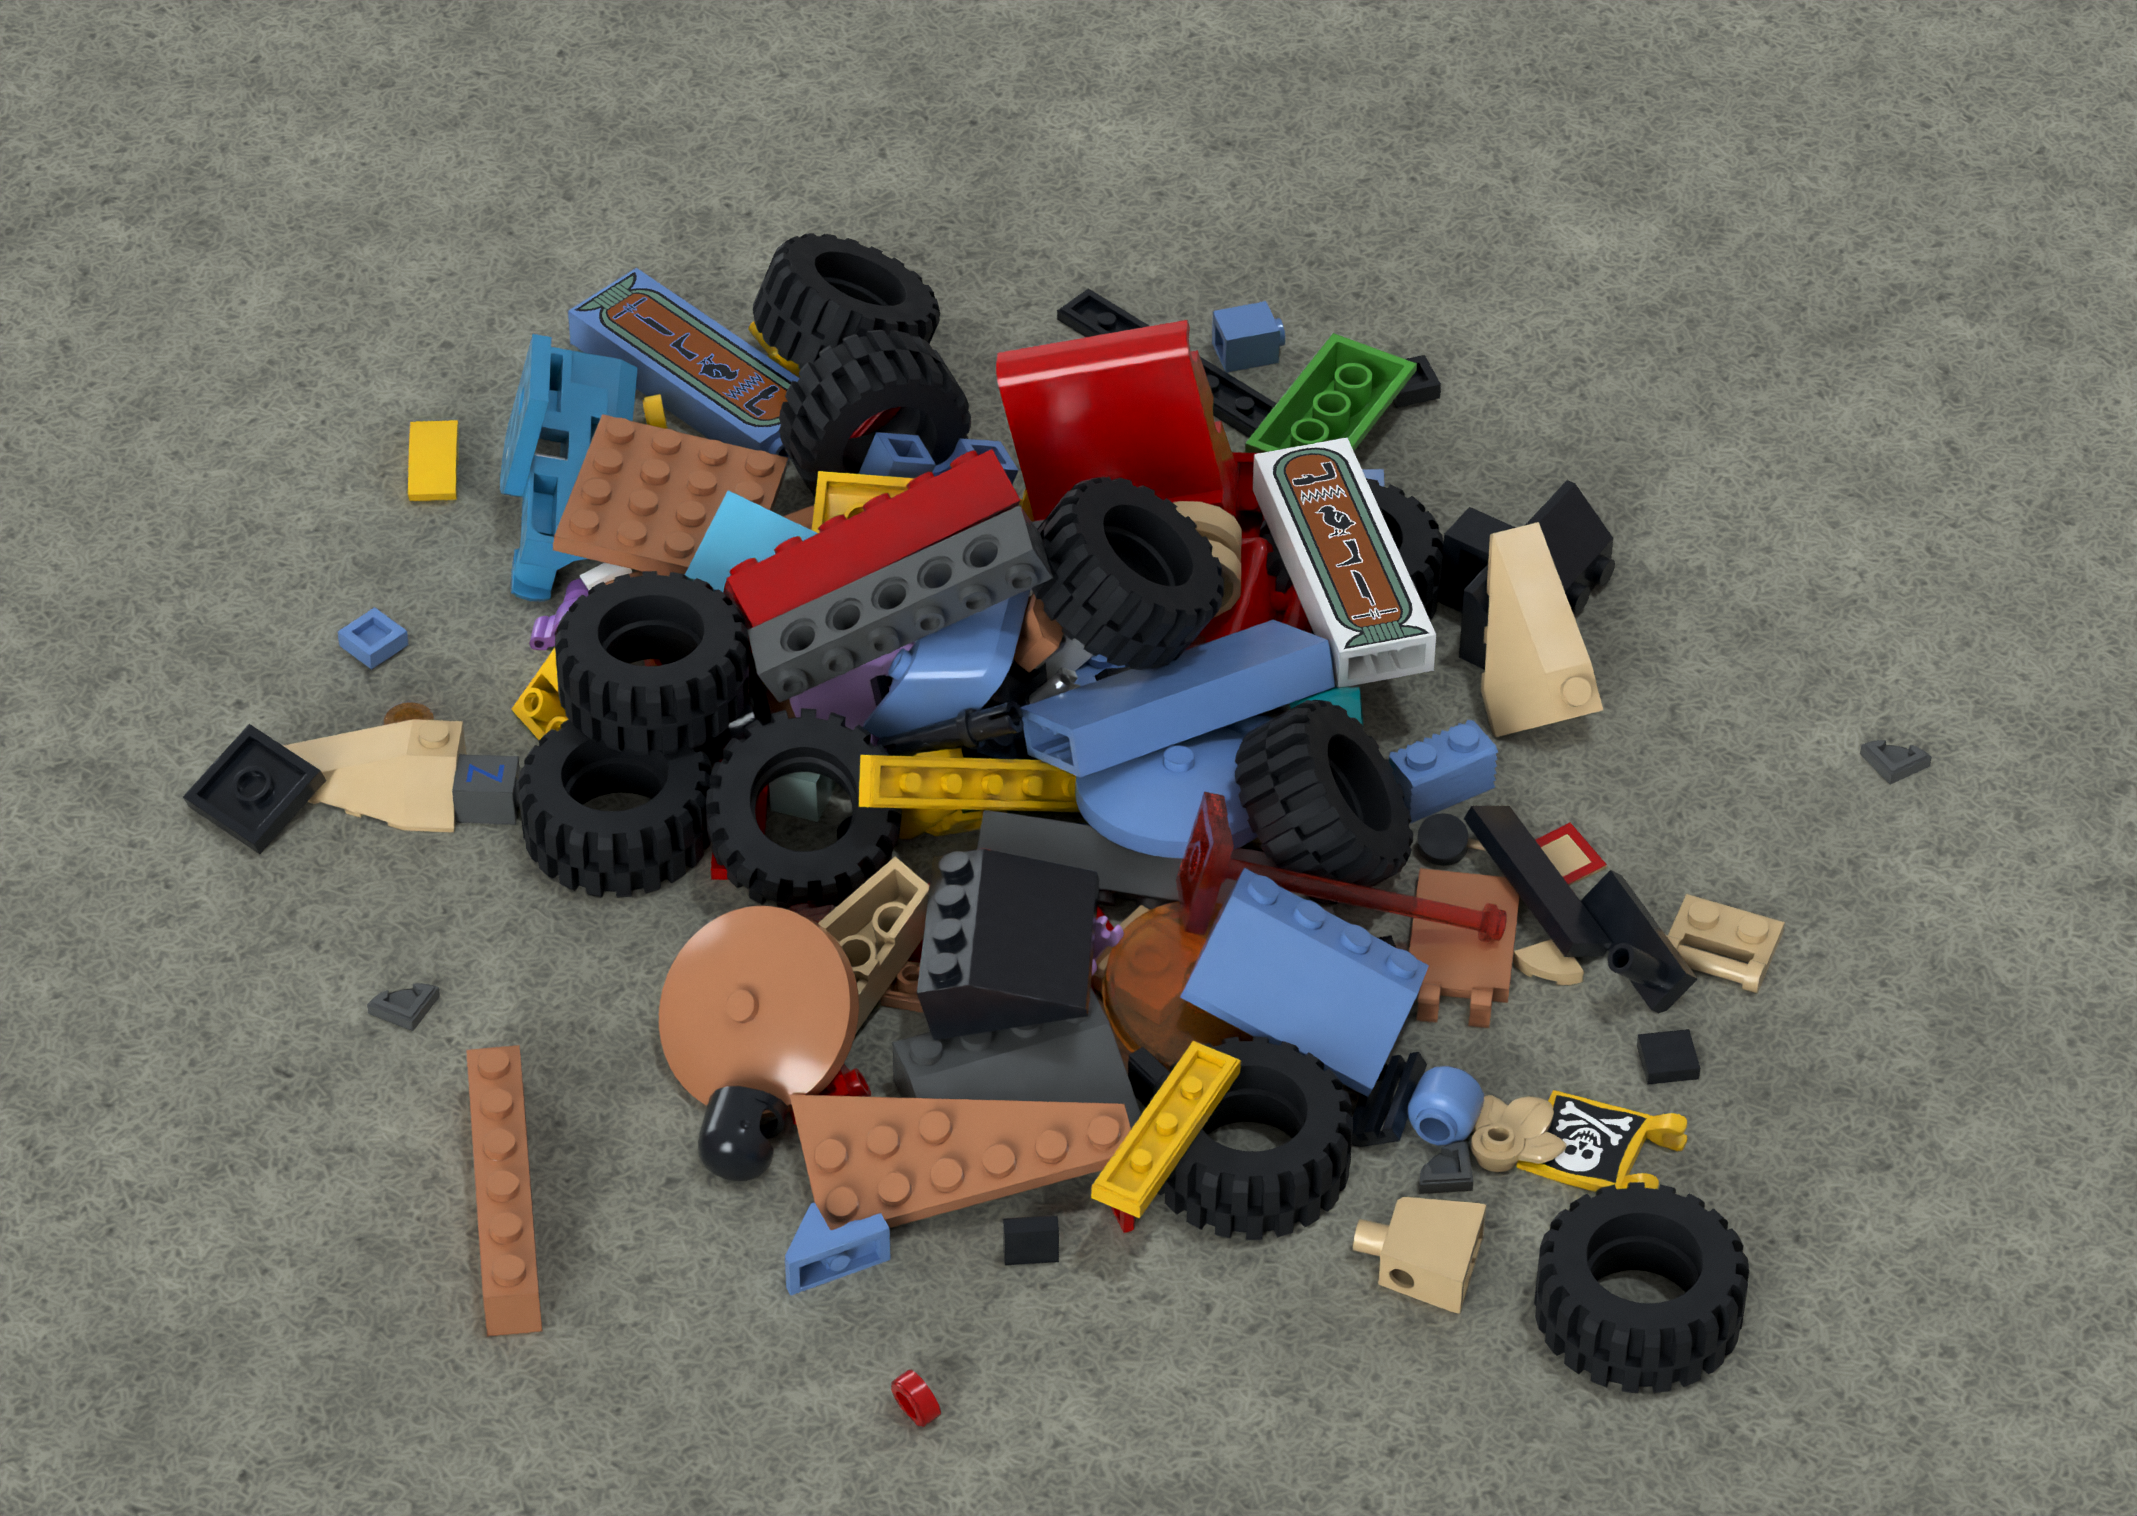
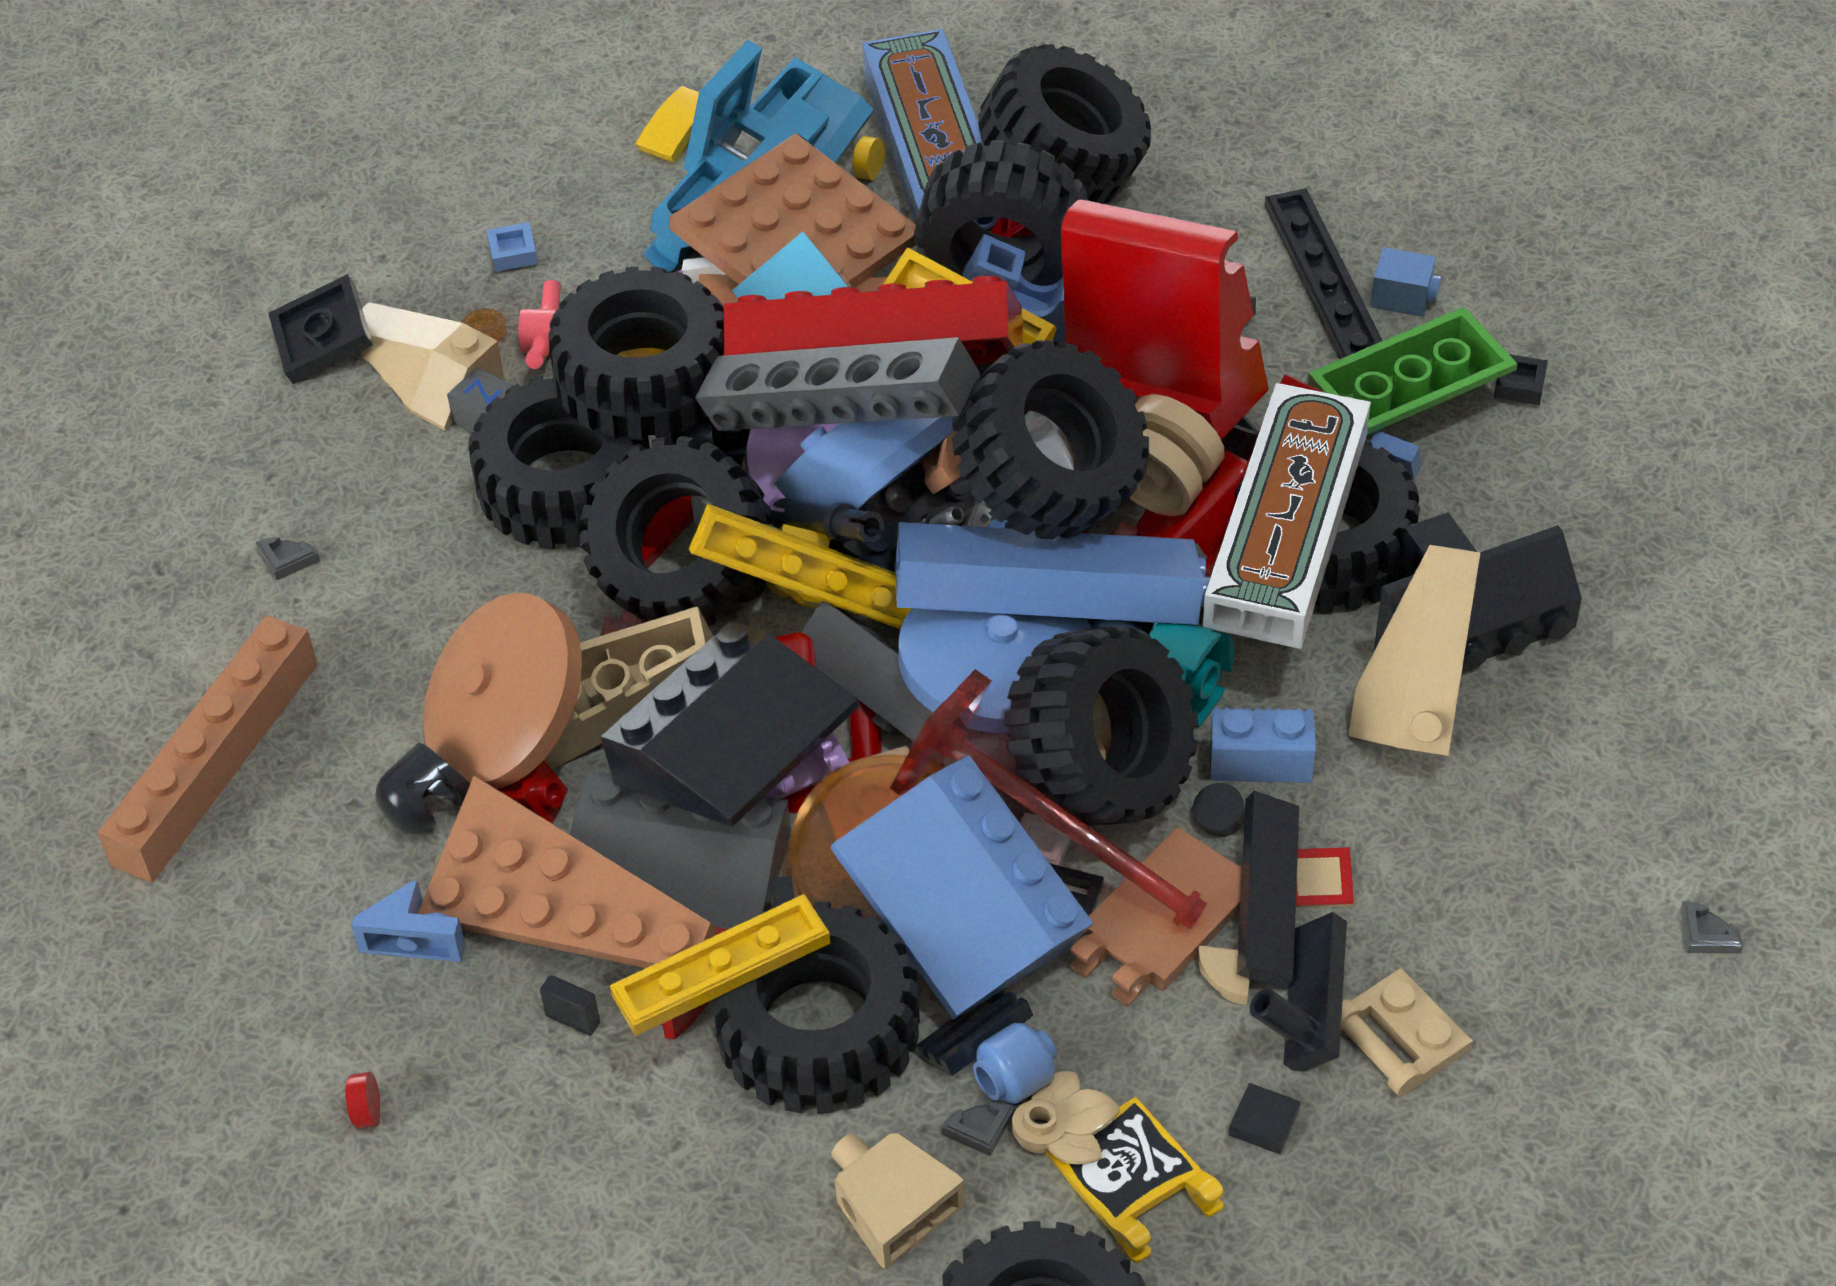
camera: 35 degrees right, 5 degrees up
none -> coral piece [518,280,561,369]

